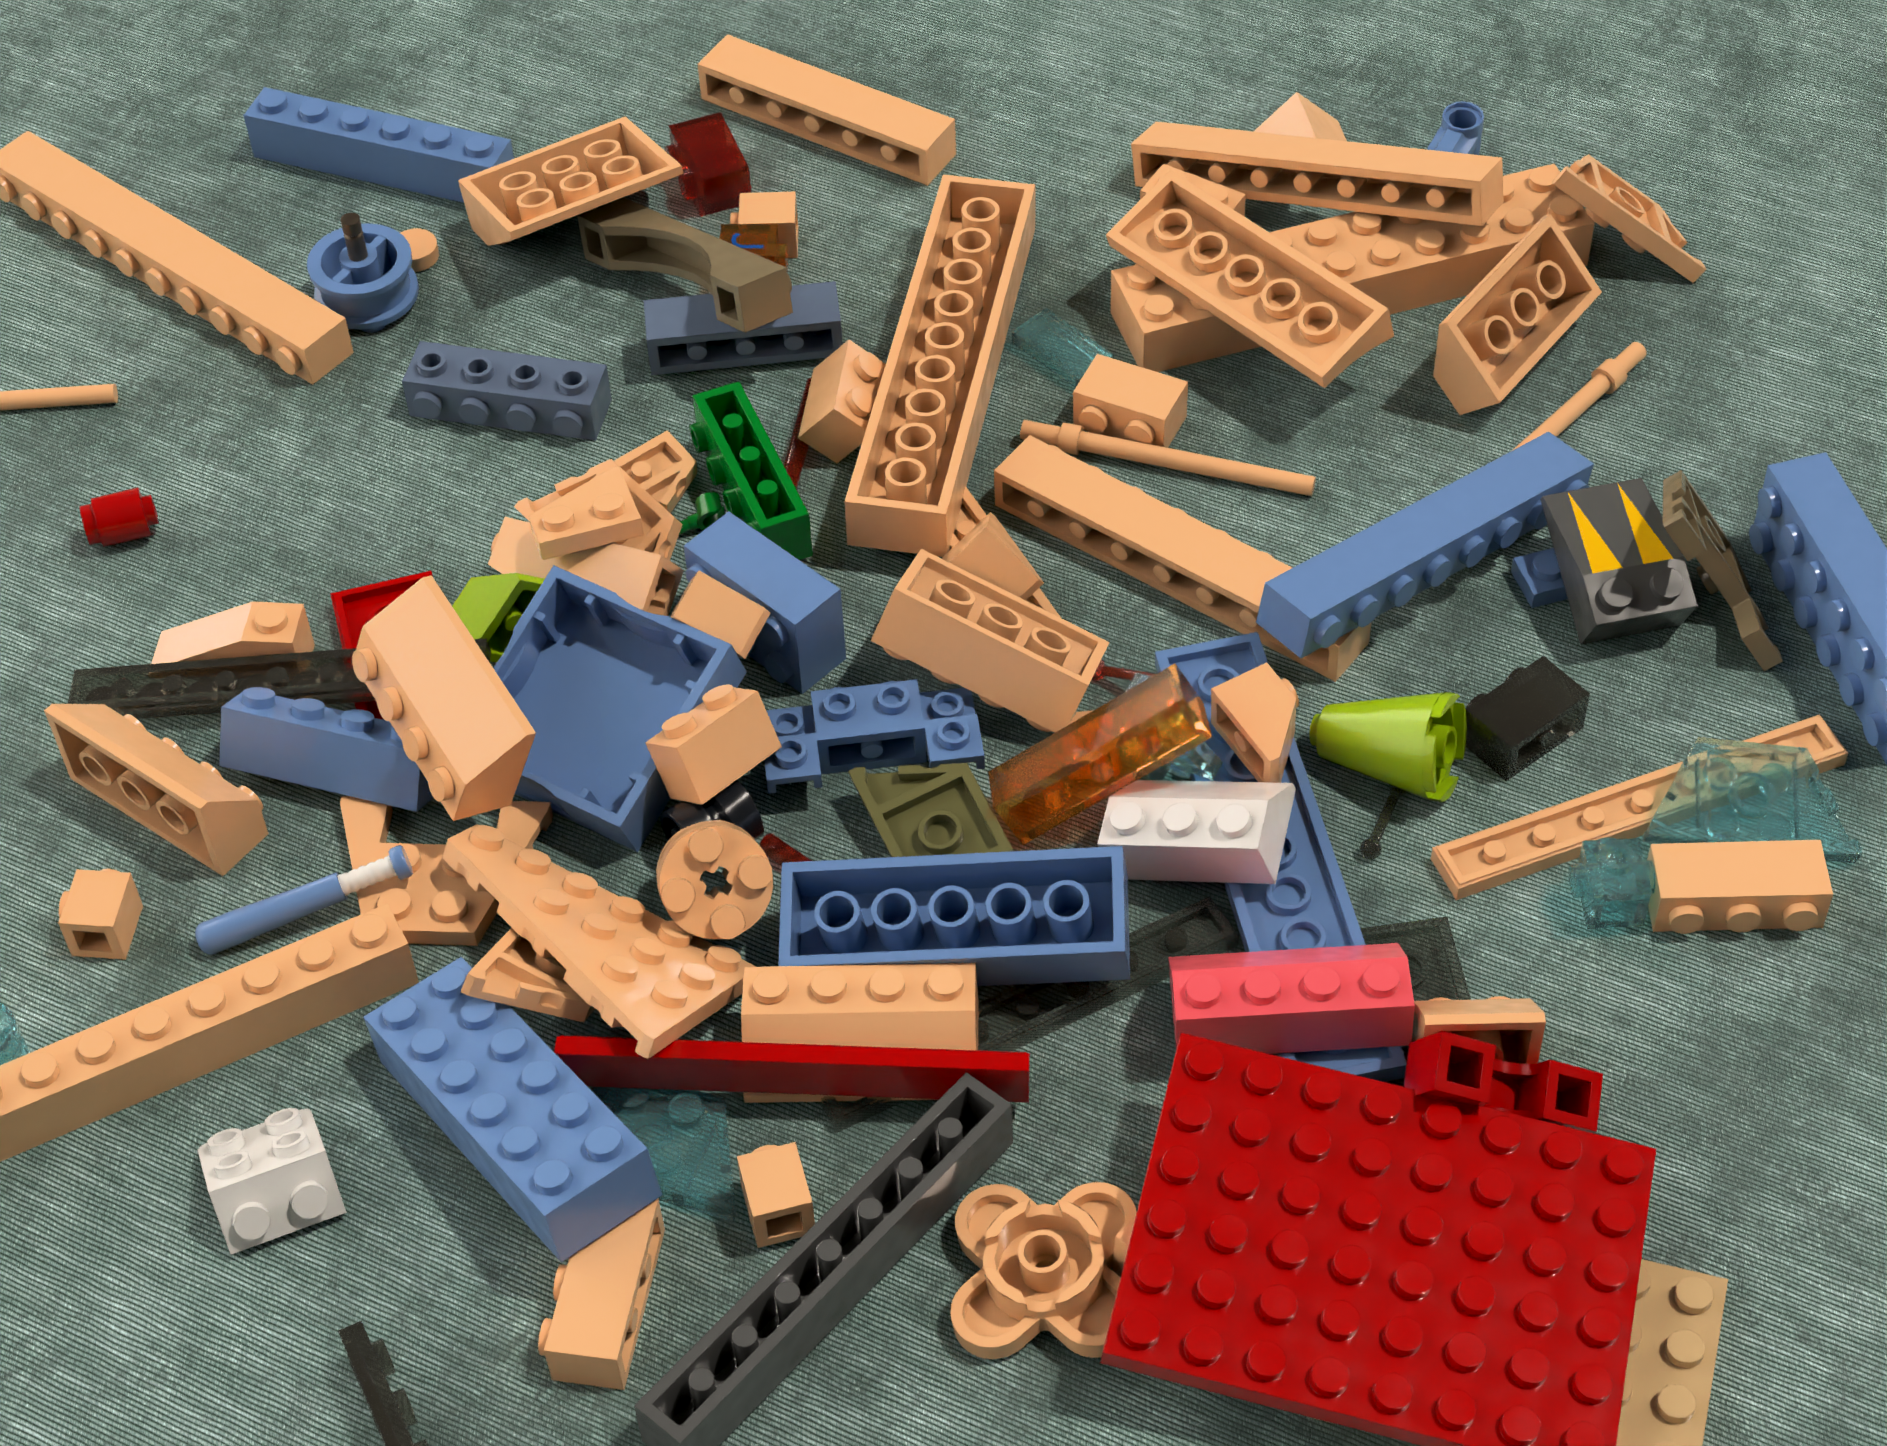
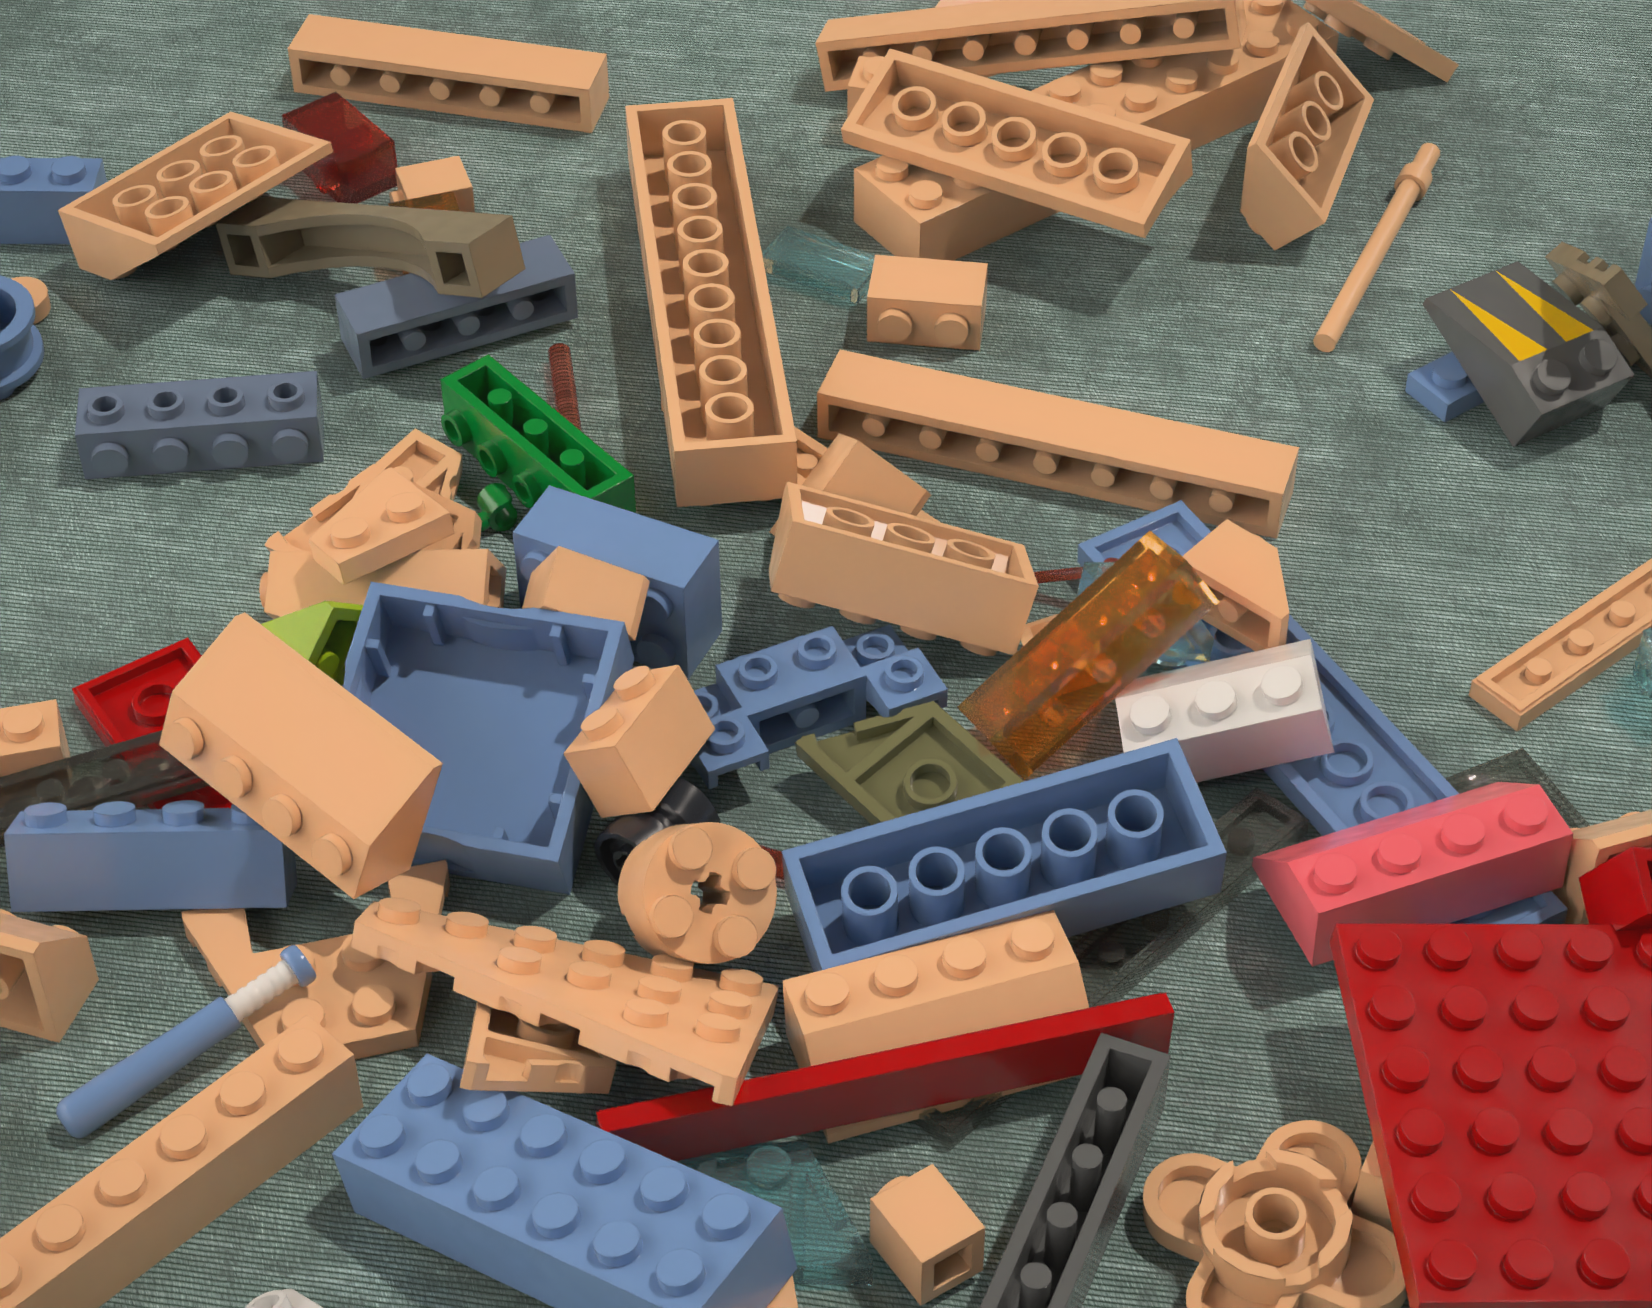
camera: 20 degrees left, 5 degrees down
light nougat brick [798,340,886,463] -> none
light nougat bar [1020,419,1316,497] -> none
medium blue brick [1256,431,1594,659] -> none
lime cone [1309,692,1467,802] -> none
clear smoke hinge [1360,784,1408,860] -> none
clear smoke brick [1465,656,1590,781] -> none

